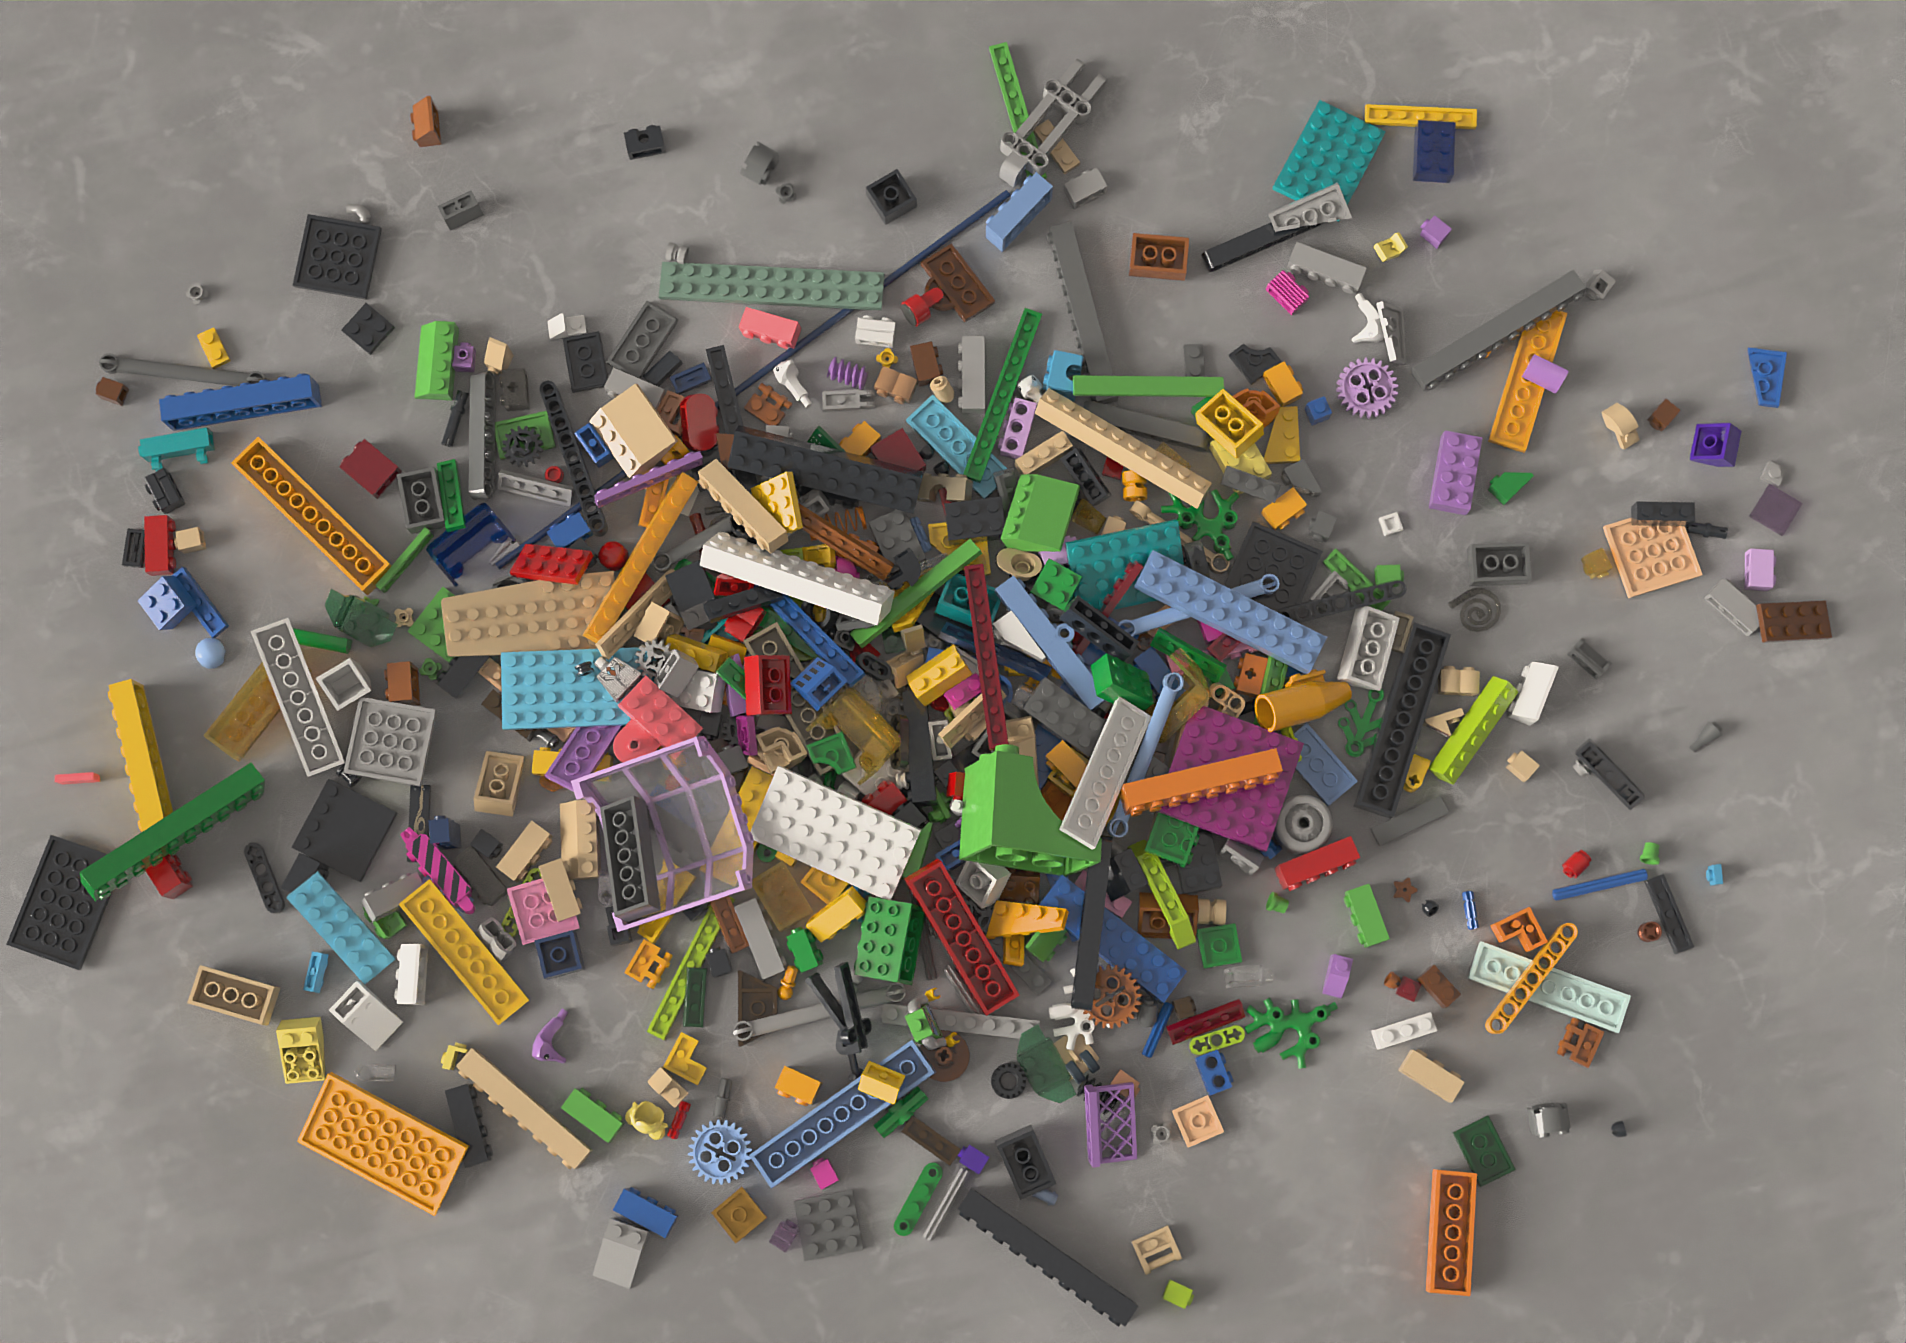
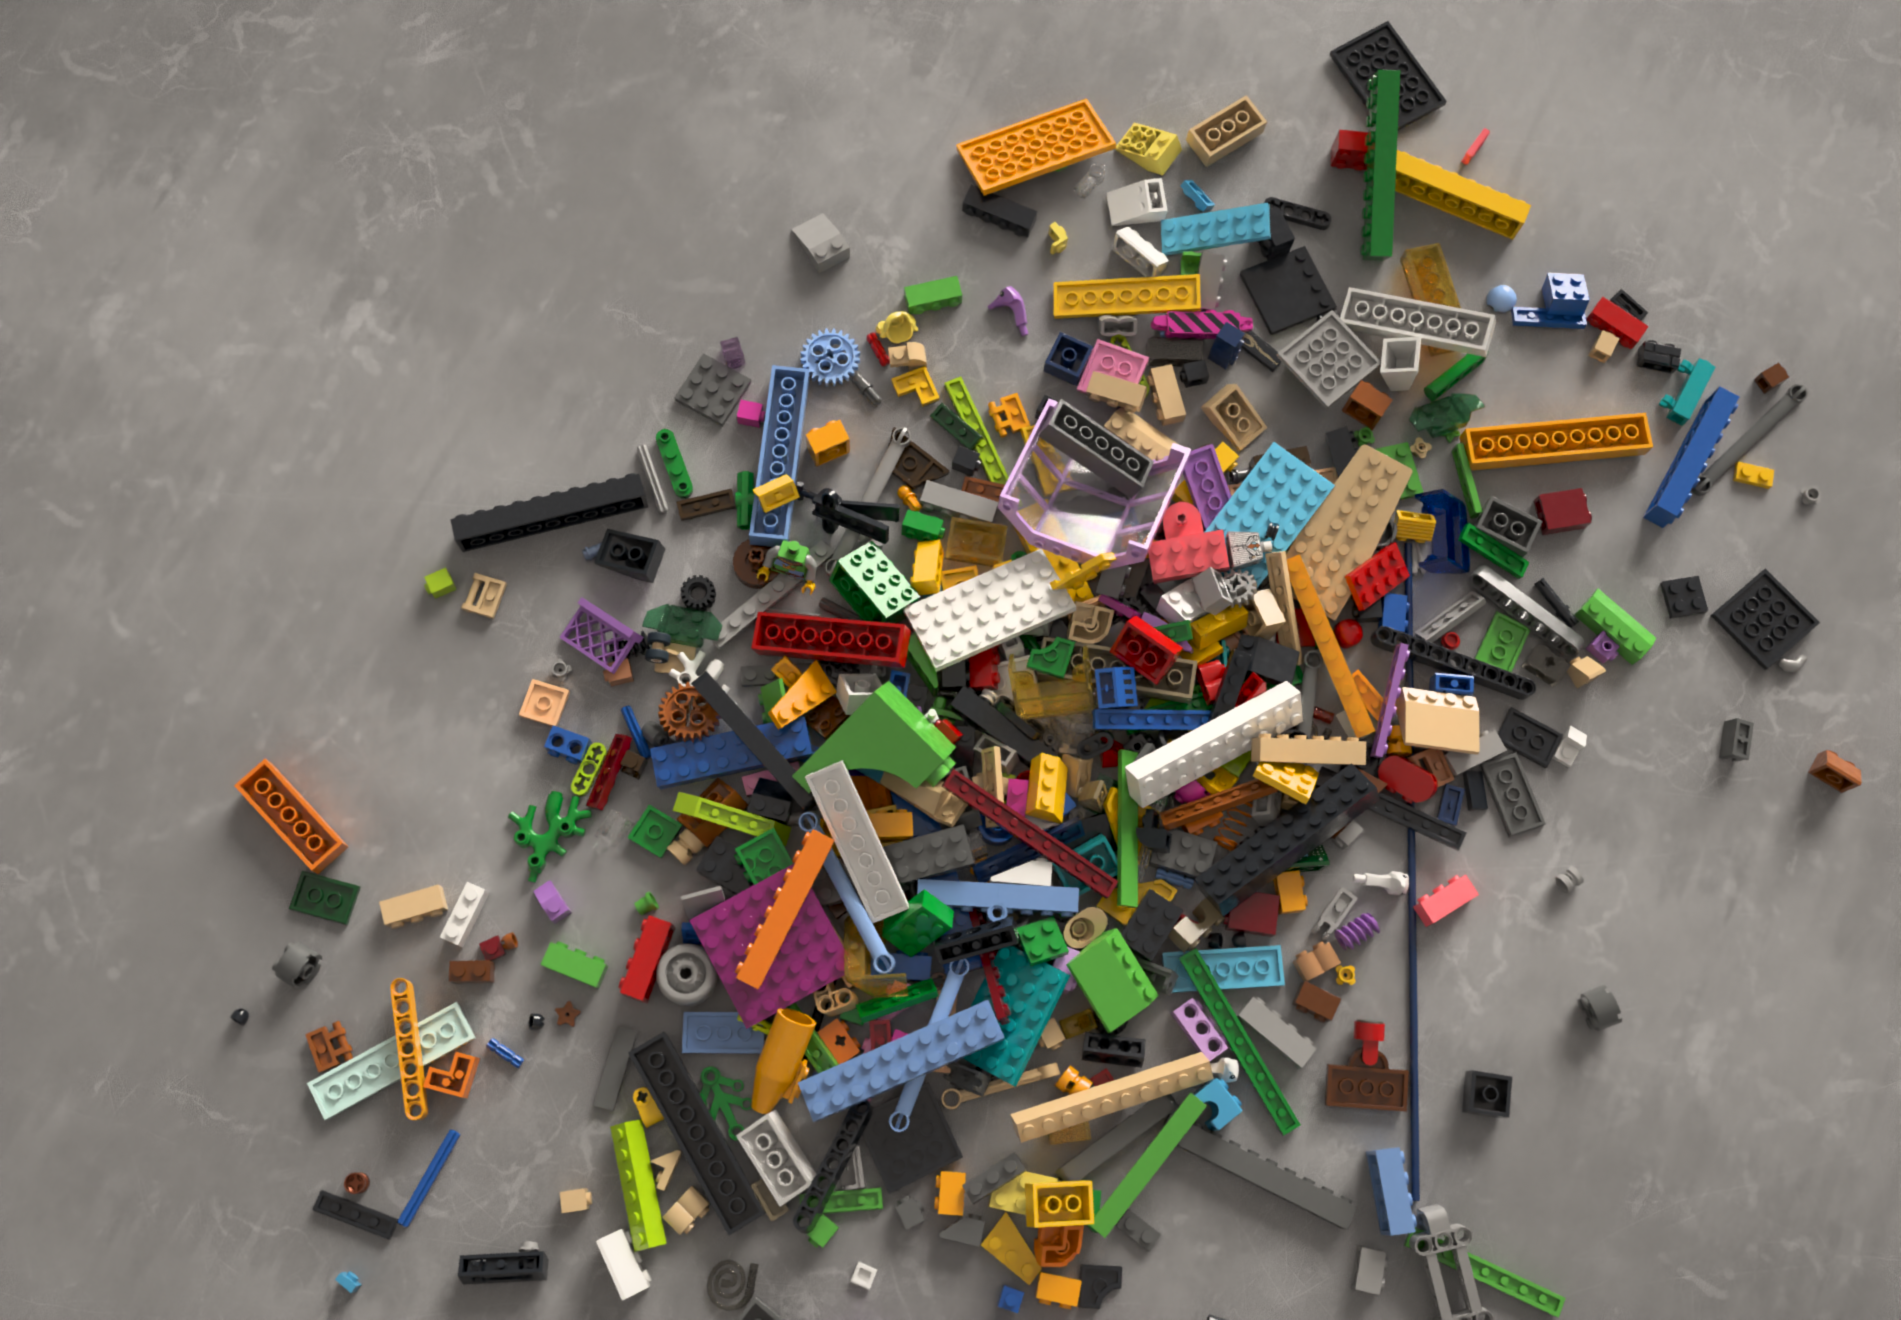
camera: 120 degrees right, 5 degrees down
tan brick [456,1048,593,1170] -> none
black gear [502,426,544,467] -> none
blue brick [613,1187,678,1238] -> none
black brick [624,125,666,160] -> none
sand green plate [659,262,885,310] -> none
pearl gold plate [711,1186,767,1244] -> none
dark orange plate [744,383,793,426] -> none
dark grey plate [776,183,797,204] -> none
white brick [855,315,896,348] -> none
tan brick [930,376,954,404] -> none
dark purple brick [958,1144,990,1174] -> none
tan brick [1015,431,1073,475] -> none
tan plate [1033,119,1080,174] -> none
dark orange brick [1129,233,1189,281] -> none
green plant [1161,489,1240,561] -> none
red brick [1562,850,1592,878] -> none
bright green piece [1640,842,1660,865] -> none
none -> yellow wing [1050,553,1116,590]
none -> yellow brick [1394,510,1436,543]

